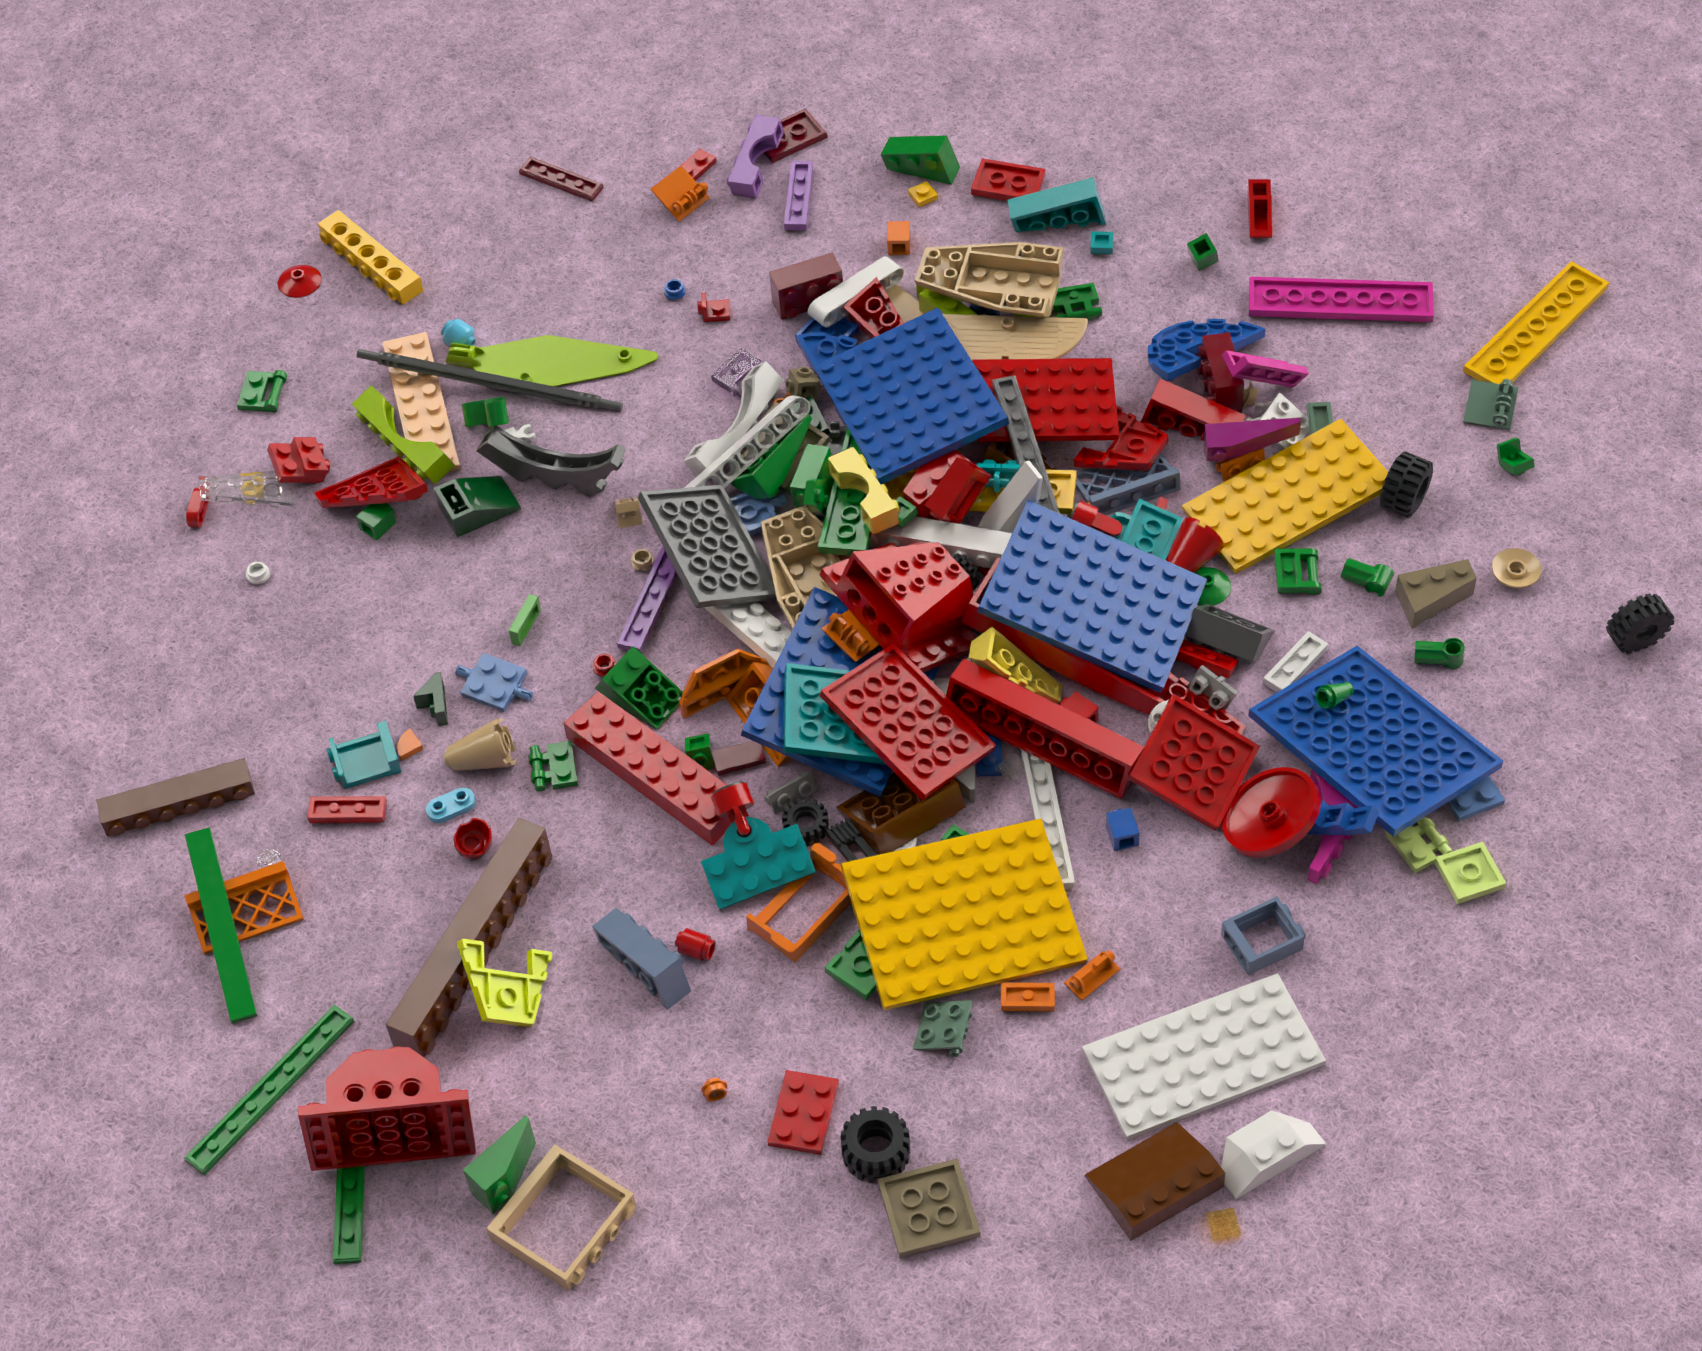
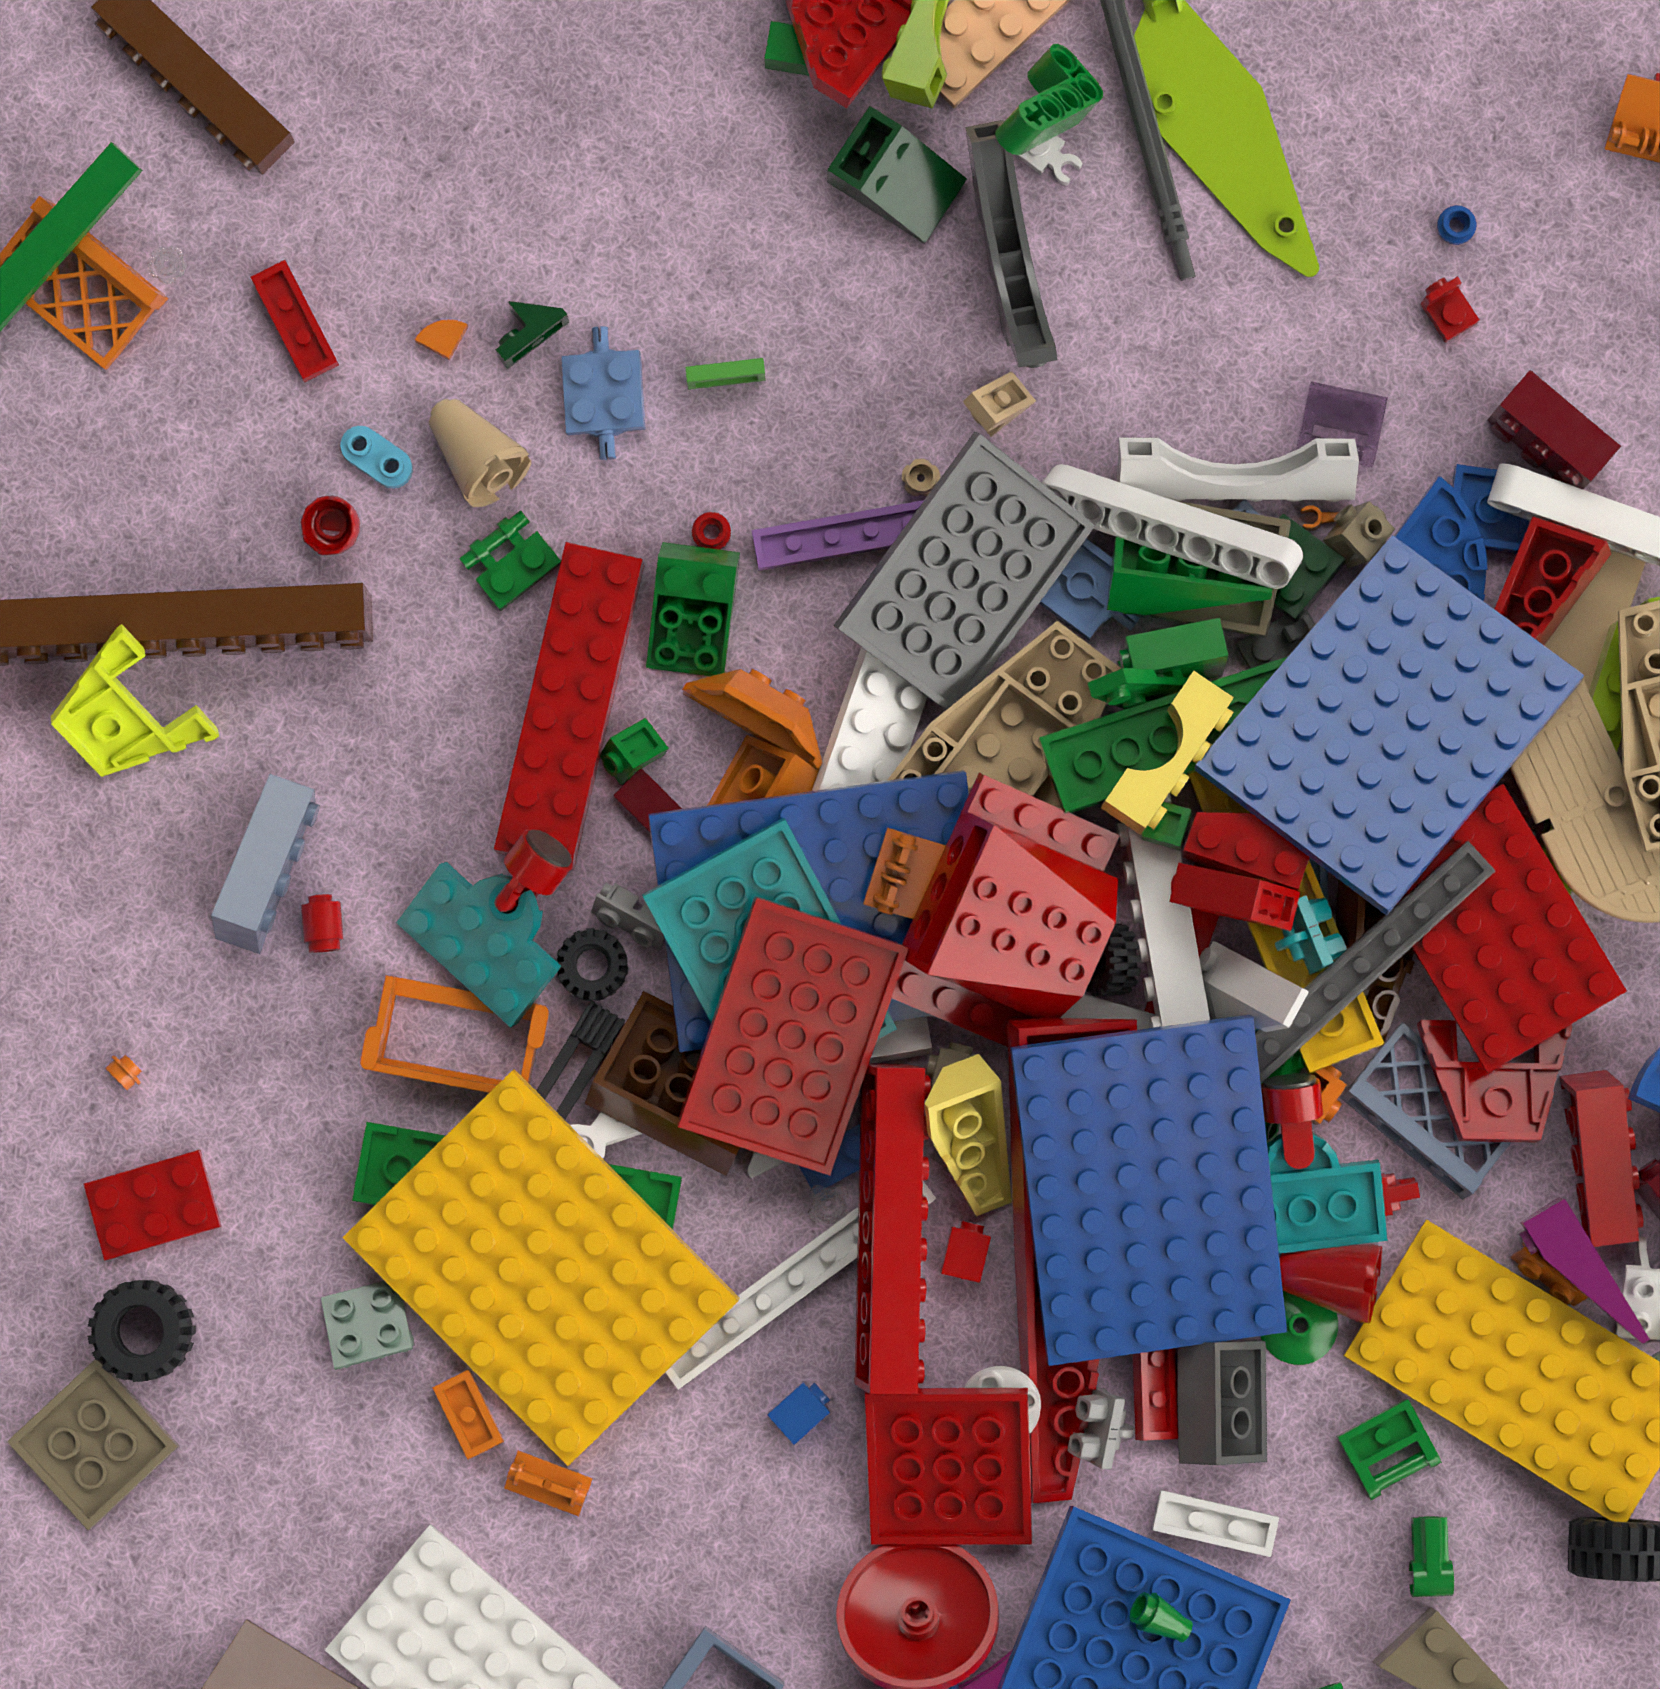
camera: 55 degrees right, 30 degrees up
teal panel [326,721,402,789] -> none

